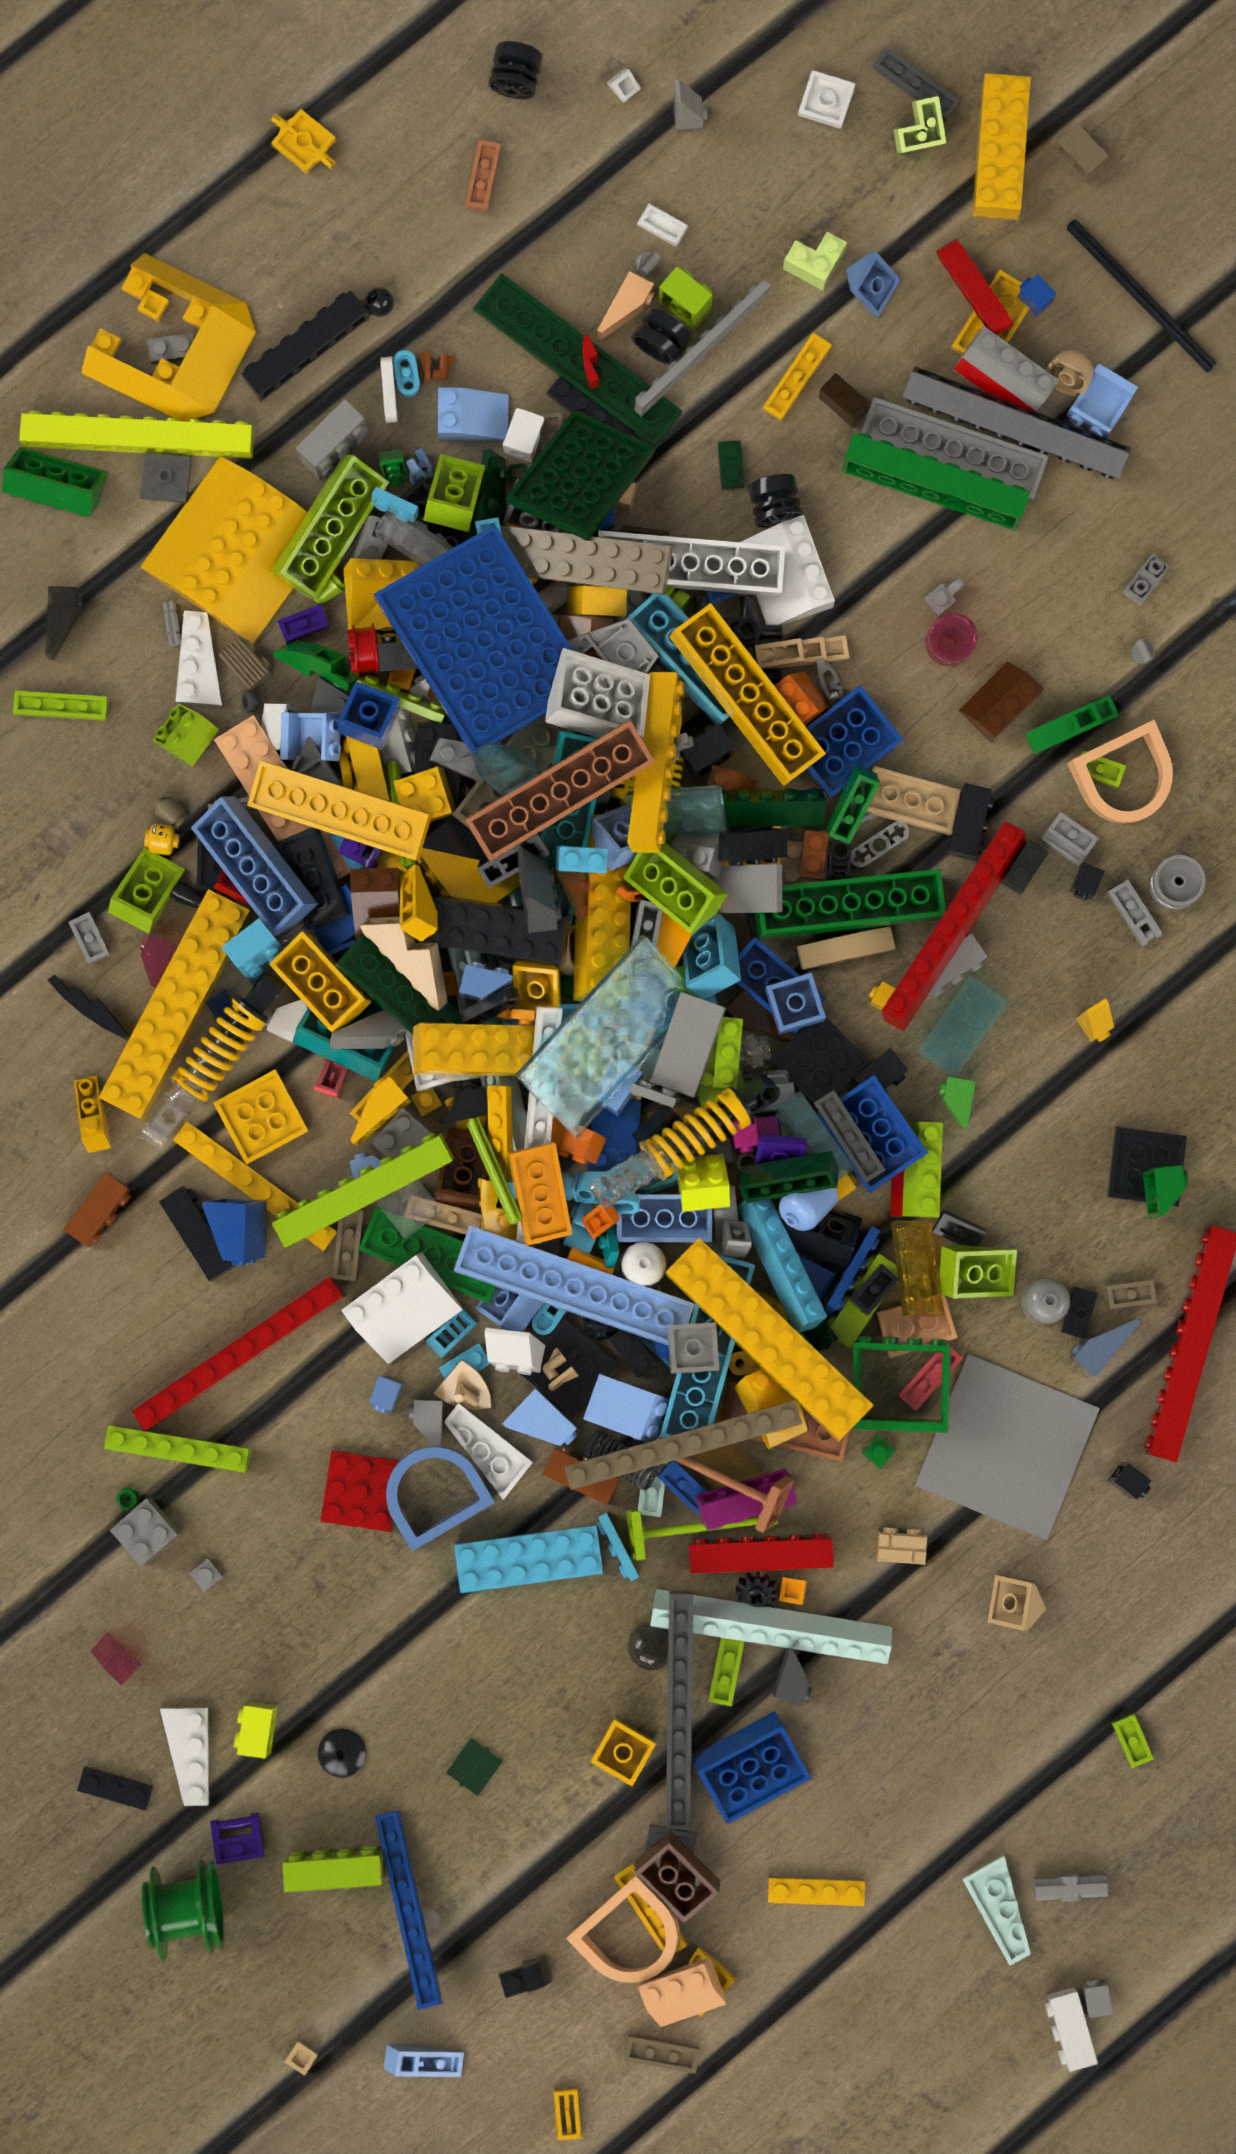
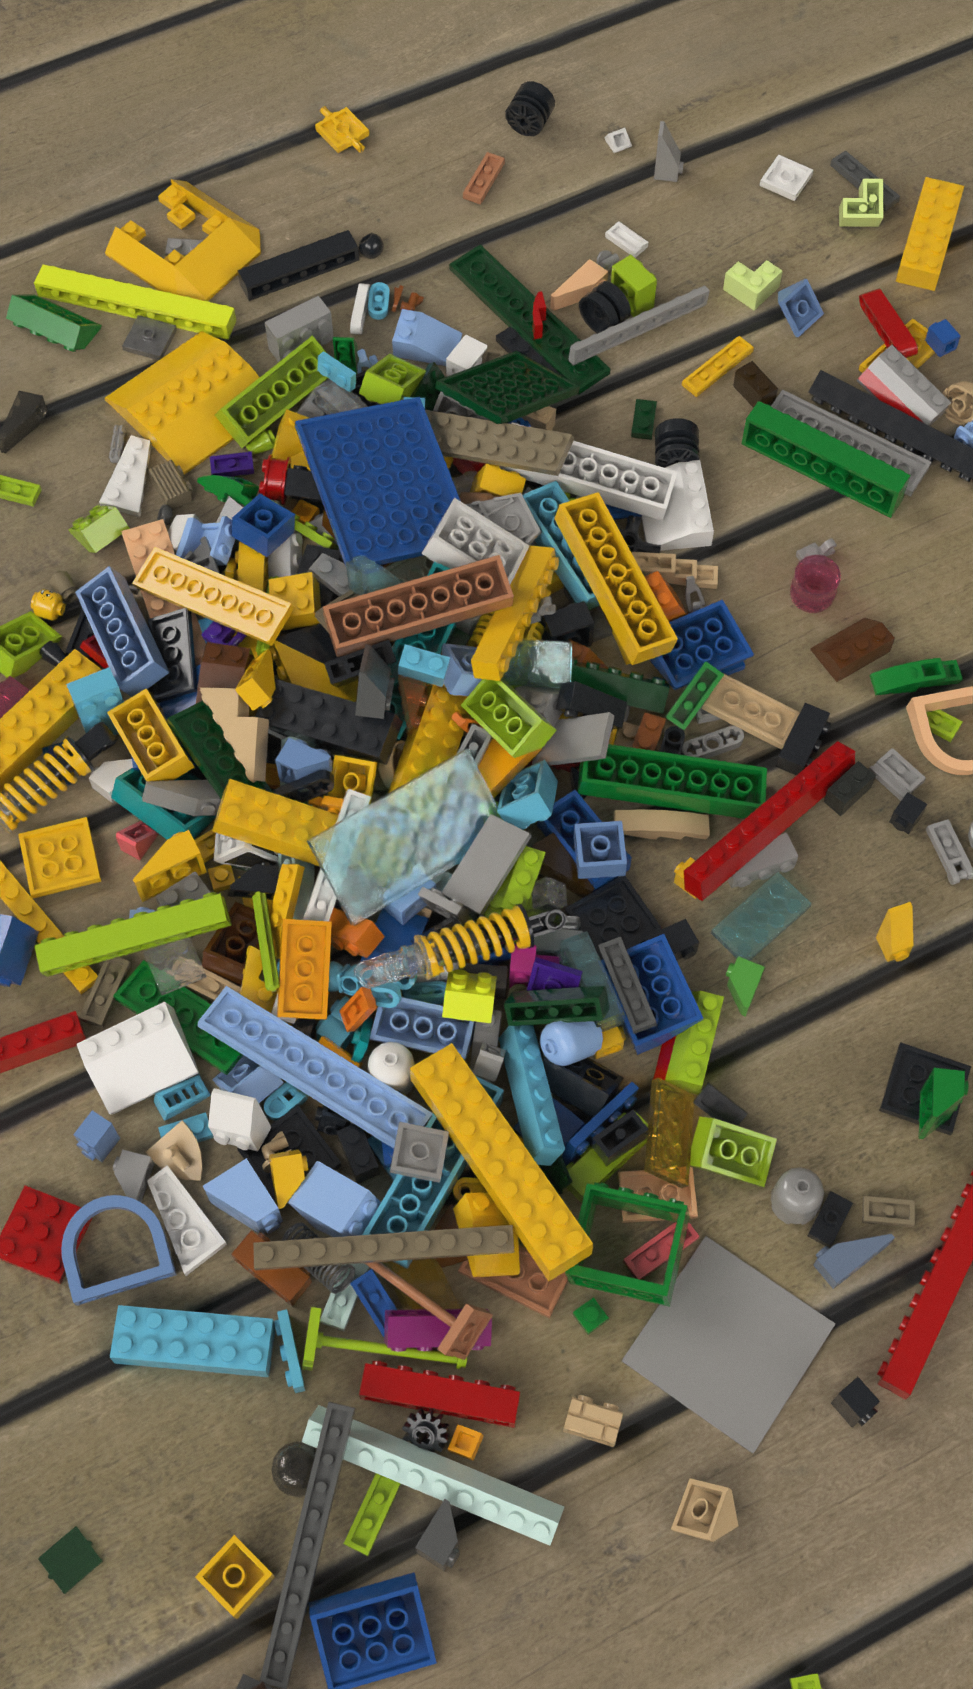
camera: 10 degrees right, 20 degrees down
none -> yellow slope [269,1150,308,1209]

